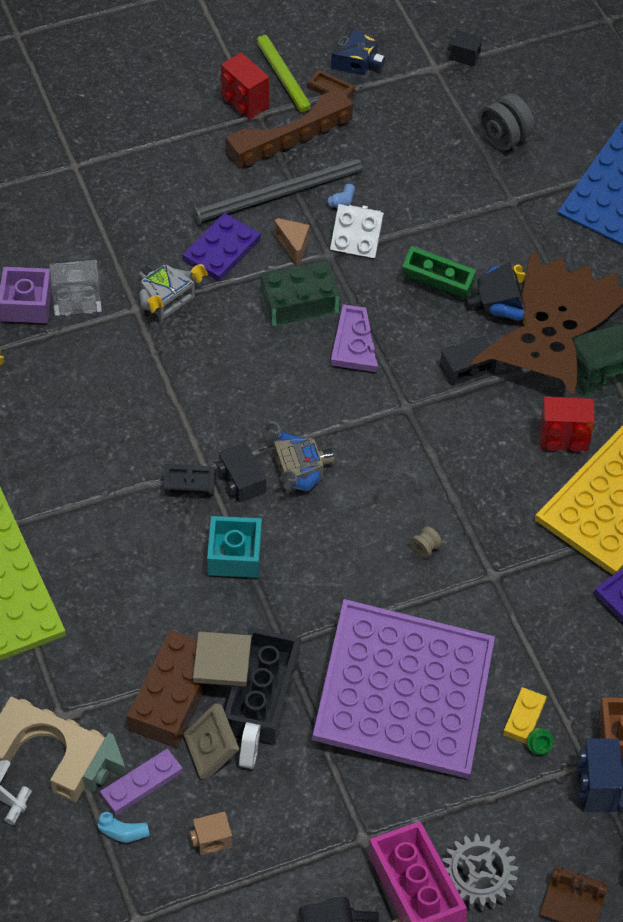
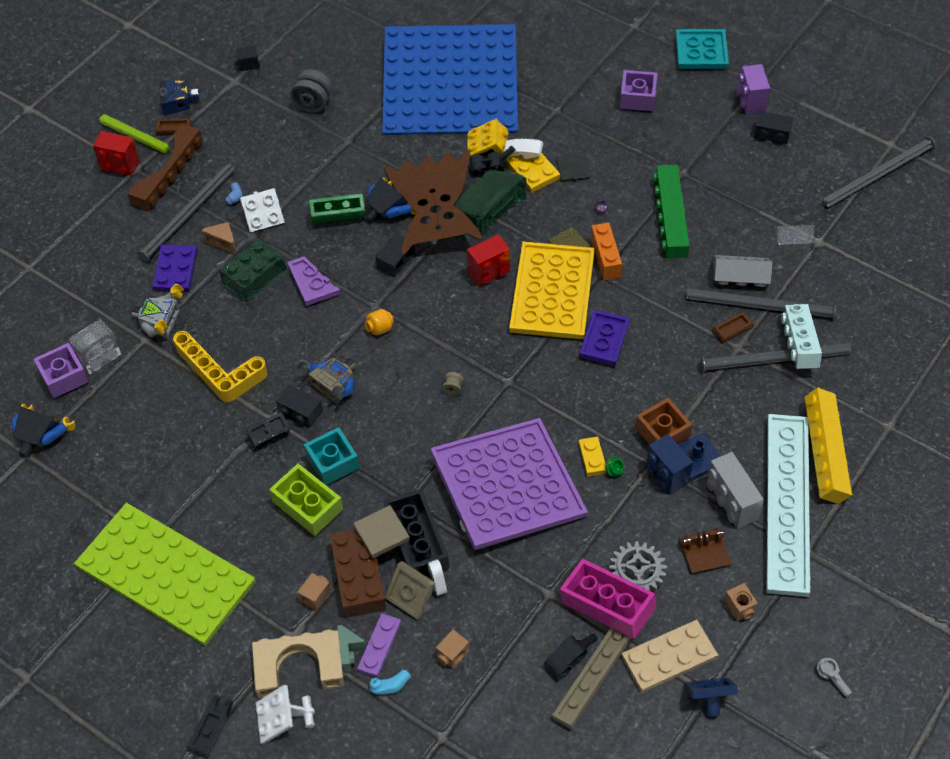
camera: 30 degrees left, 0 degrees up
none -> yellow beam [173,331,267,402]
none -> lime brick [269,464,343,536]
none -> medium nougat brick [297,573,331,611]
none -> light orange head [365,309,394,336]

